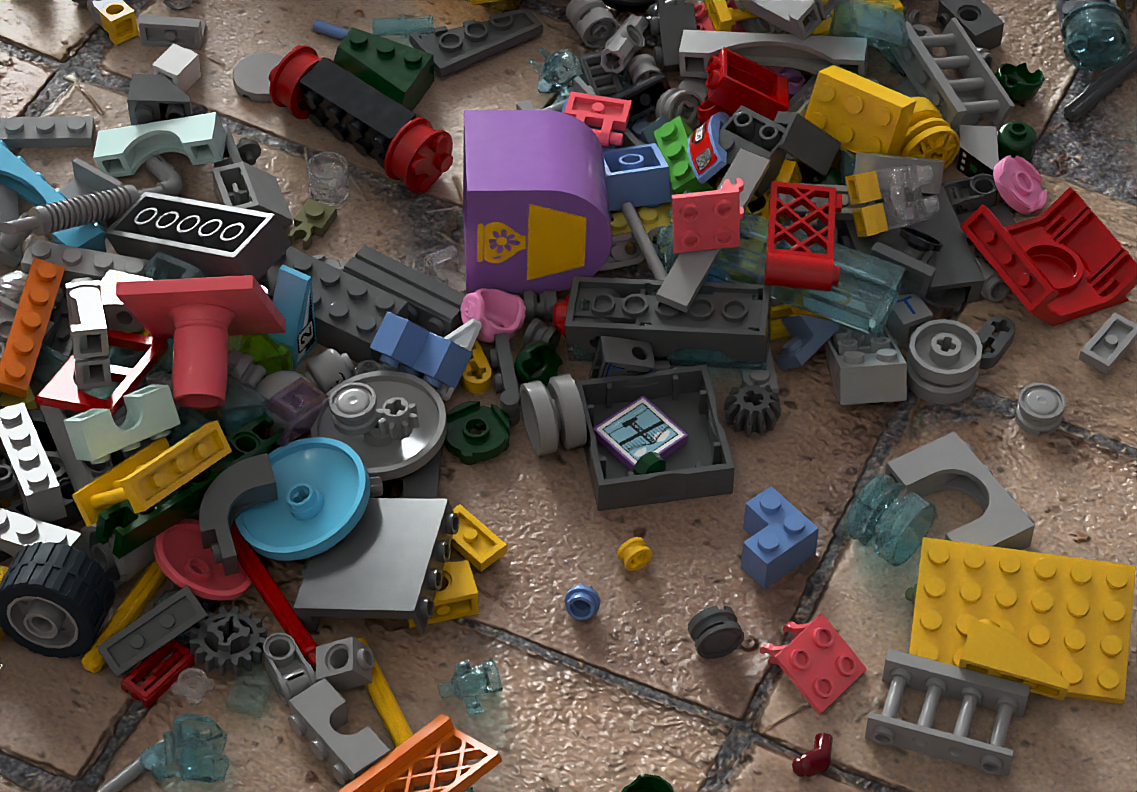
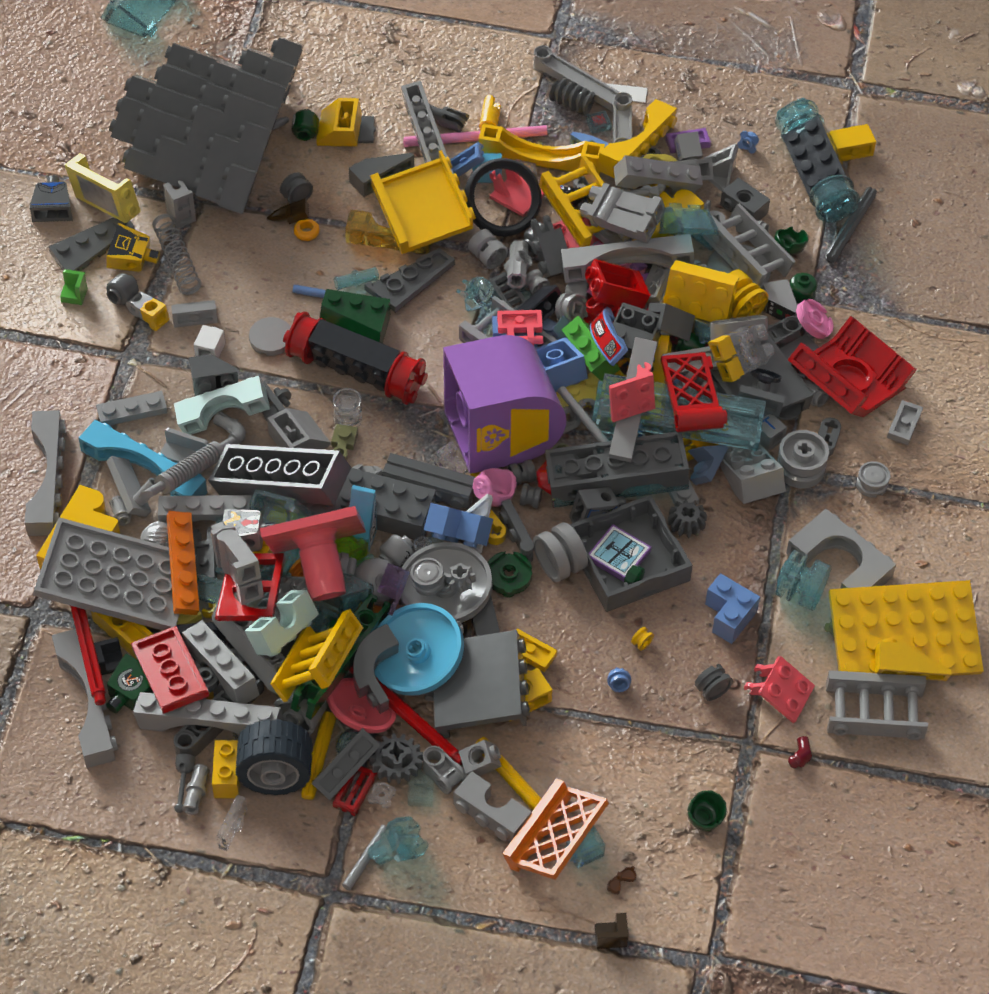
camera: 15 degrees left, 5 degrees up
clear light blue piece [438,658,503,716] -> none
dark green hair [514,340,563,388] -> none

